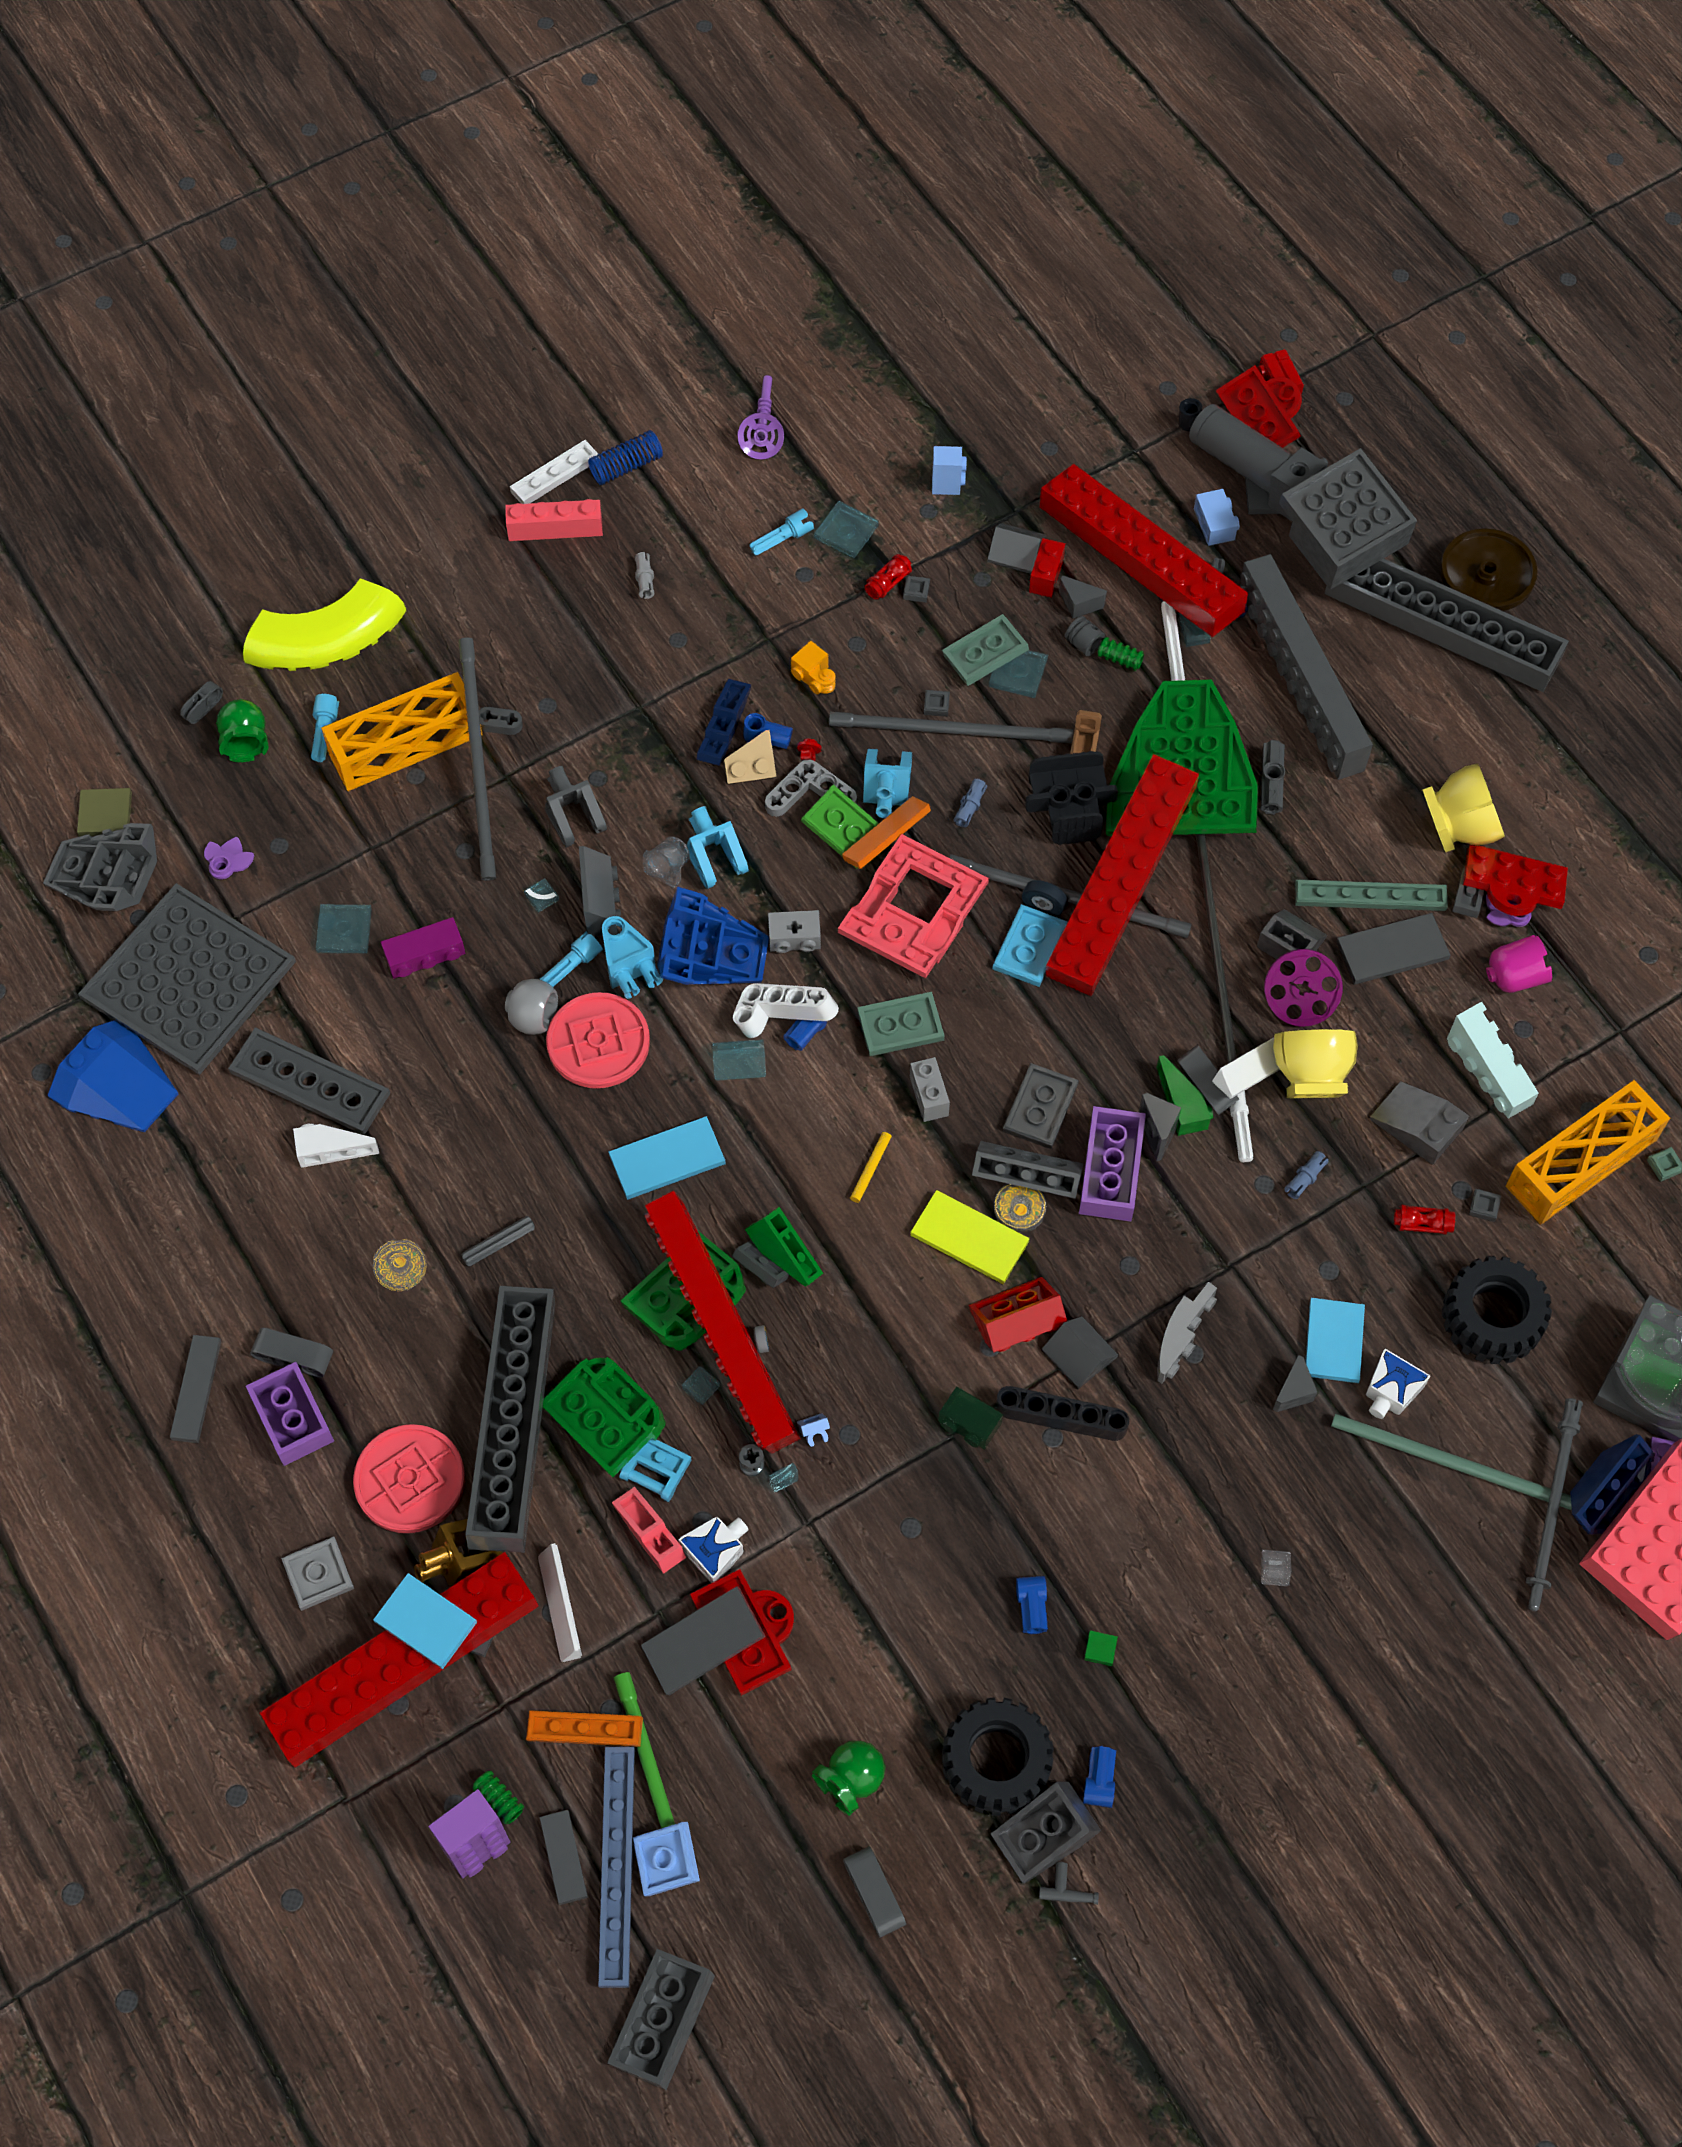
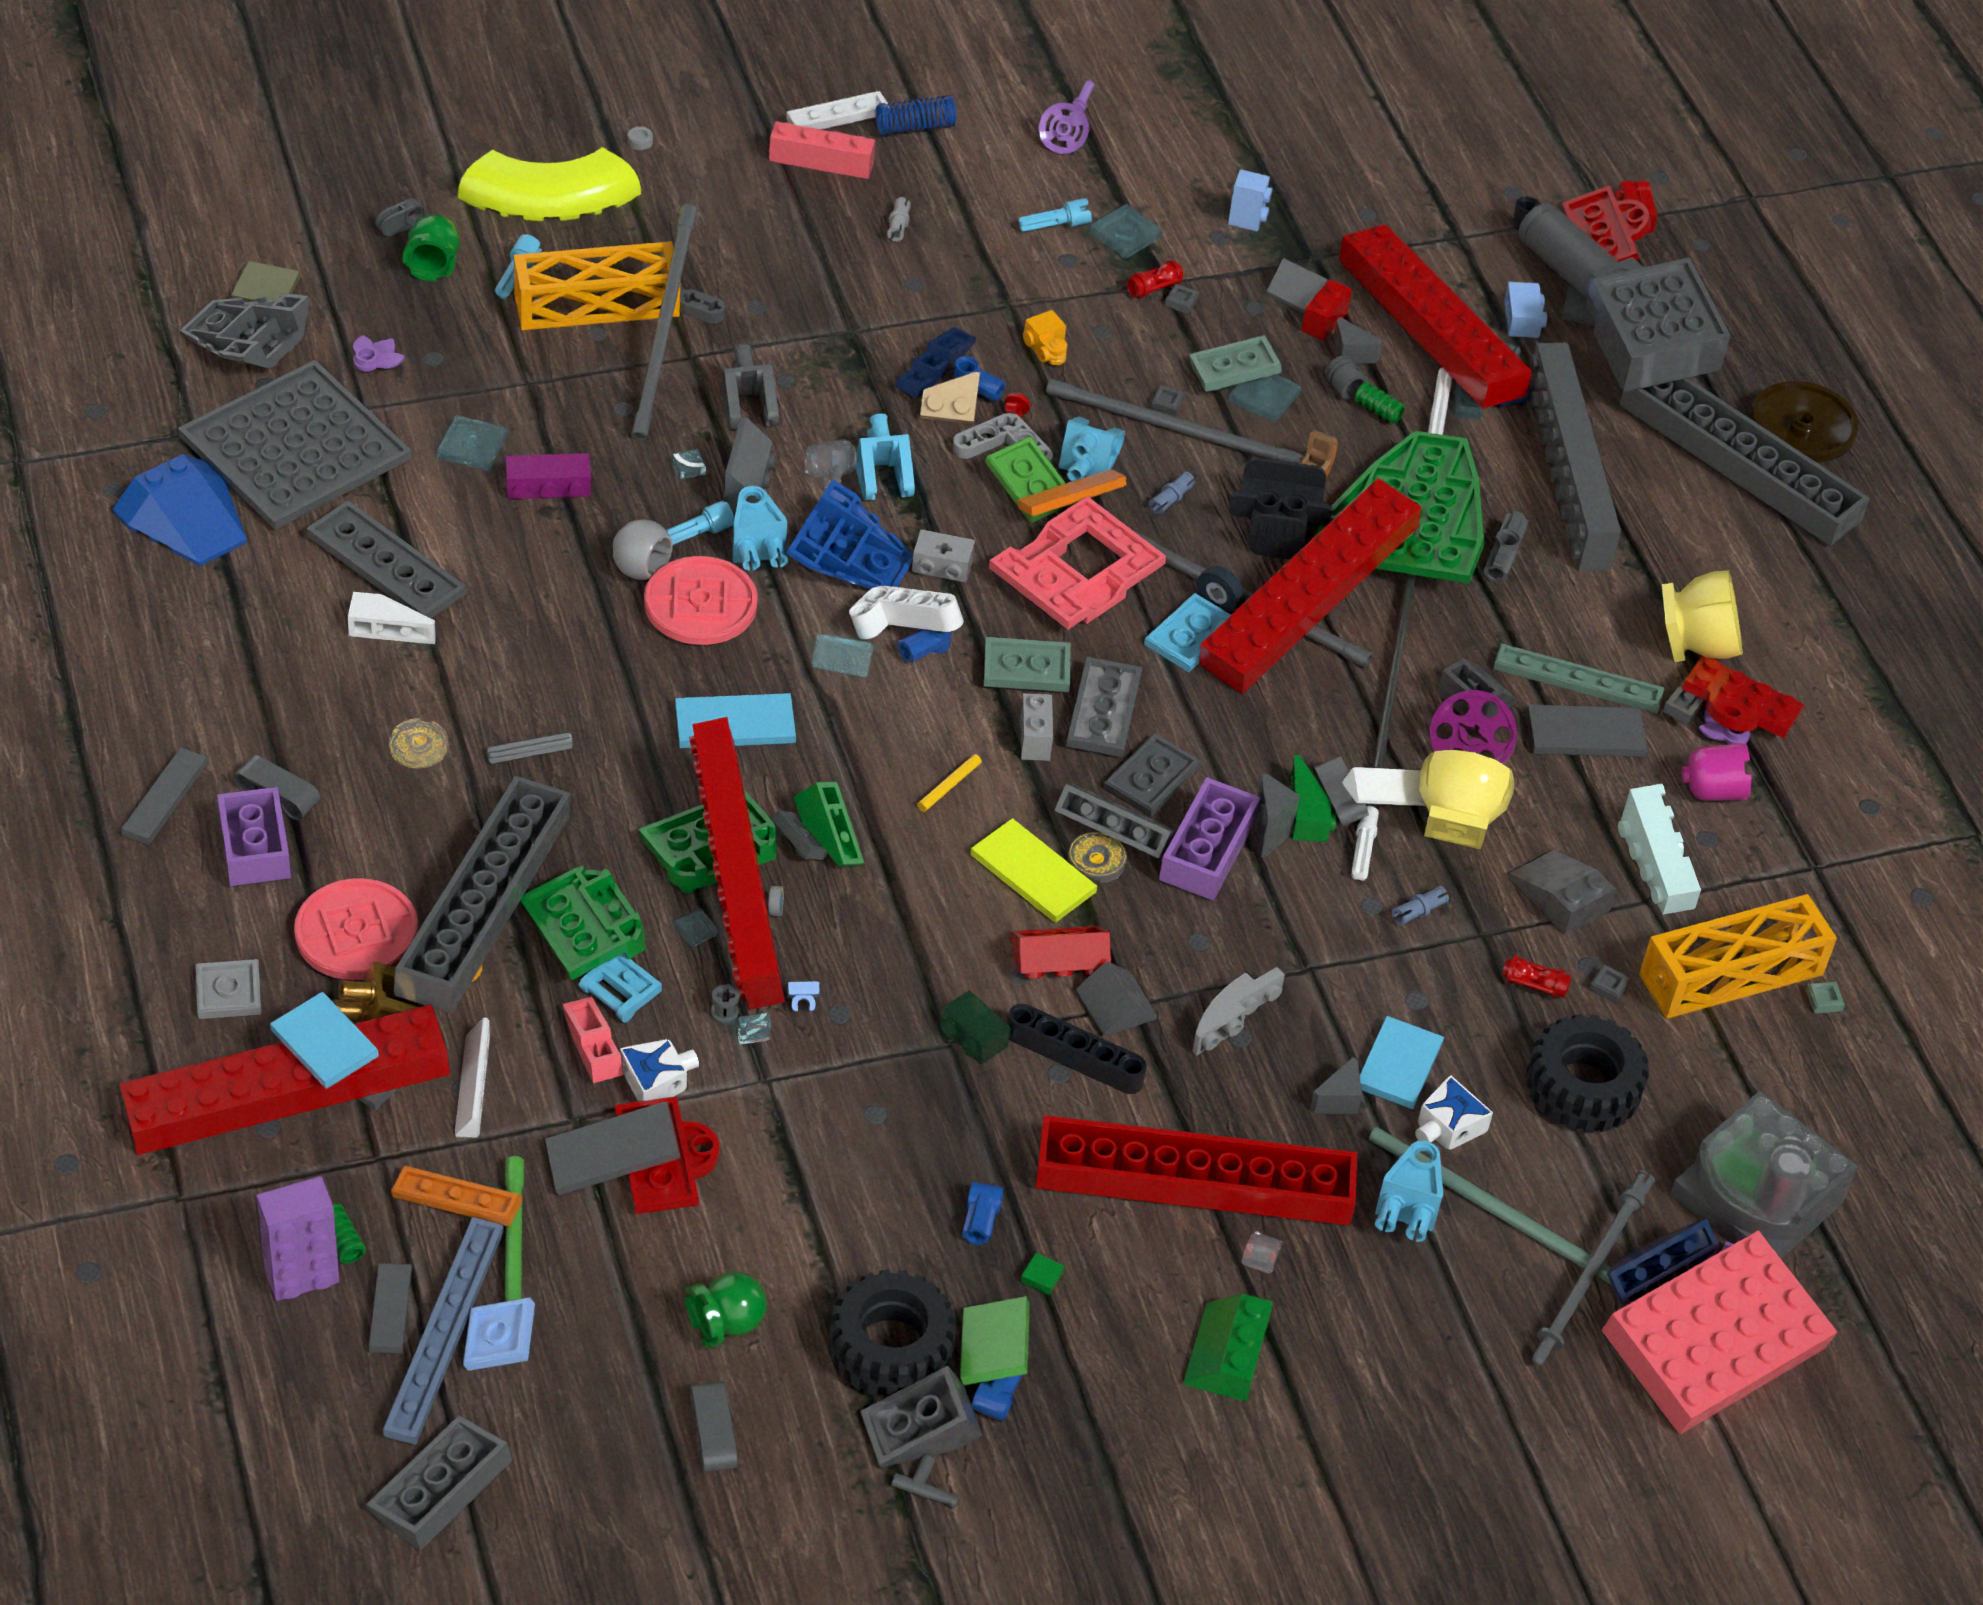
camera: 10 degrees right, 15 degrees down
none -> light grey tile [627,127,653,150]
none -> bright green tile [960,1296,1030,1385]
none -> red brick [1035,1115,1357,1226]
none -> dark grey piece [1066,657,1143,757]
none -> green slope [1183,1293,1273,1402]
none -> medium azure piece [1375,1140,1443,1242]

